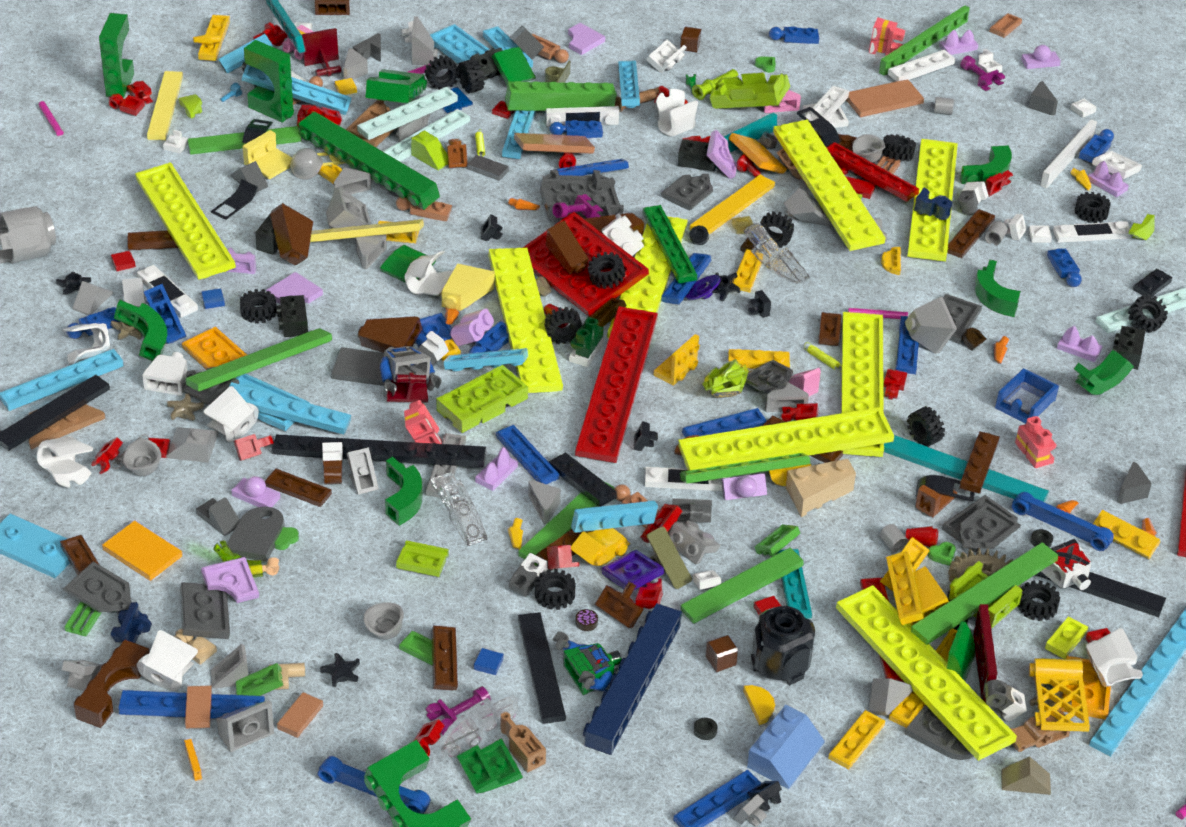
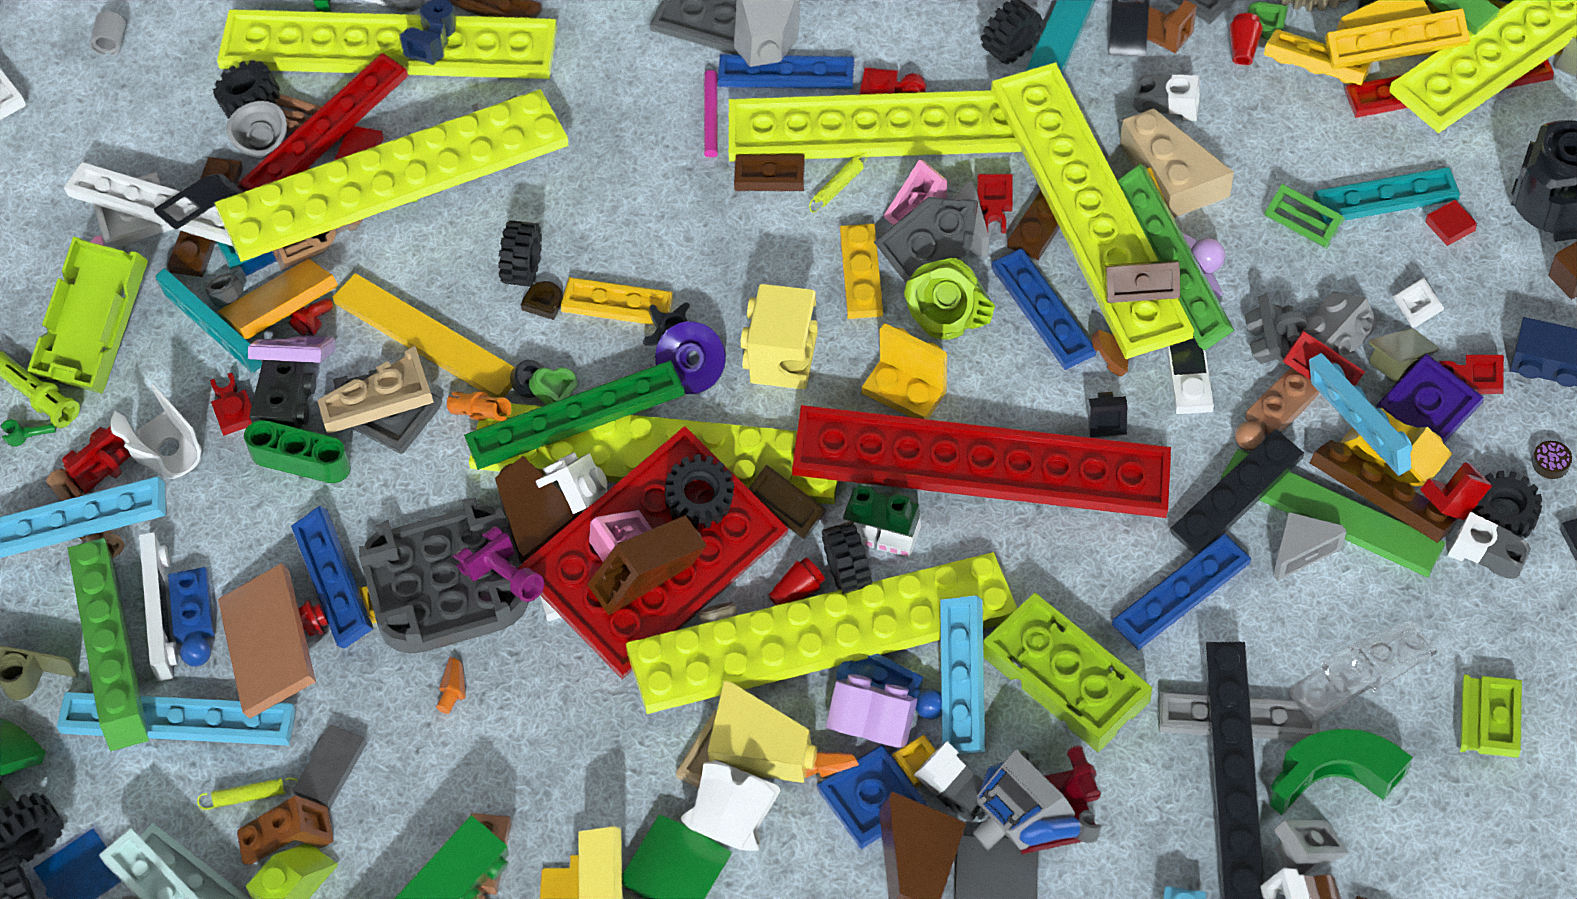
camera: 90 degrees left, 15 degrees up
coral hips [404,400,442,444] -> none
lavender tile [475,447,518,491] -> none
black tile [481,214,503,241] -> none
red tile [492,101,516,119] -> none
yellow bar [507,518,523,550] -> none
reddish brown plate [595,581,644,629] -> none
blue tile [661,253,712,305] -> none
bright green tile [681,547,804,624] -> none
clear yellow tile [731,216,756,234] -> none
clear slope [744,222,810,284] -> none
black tile [748,290,771,318] -> none
light grey slope [784,187,834,227] -> none
nougat tile [846,79,924,117] -> none
light grey beam [879,524,908,553] -> none
yellow tile [881,247,901,275] -> none
none -> green beam [244,420,351,483]
none -> tan wing [317,346,434,434]
none -> orange pin [446,391,511,421]
none -> bright green tile [529,367,577,405]
none -> bright pink slope [589,510,652,562]
none -> light yellow piece [741,284,818,389]
none -> plate [1104,260,1180,303]
none -> leg [1133,74,1200,121]

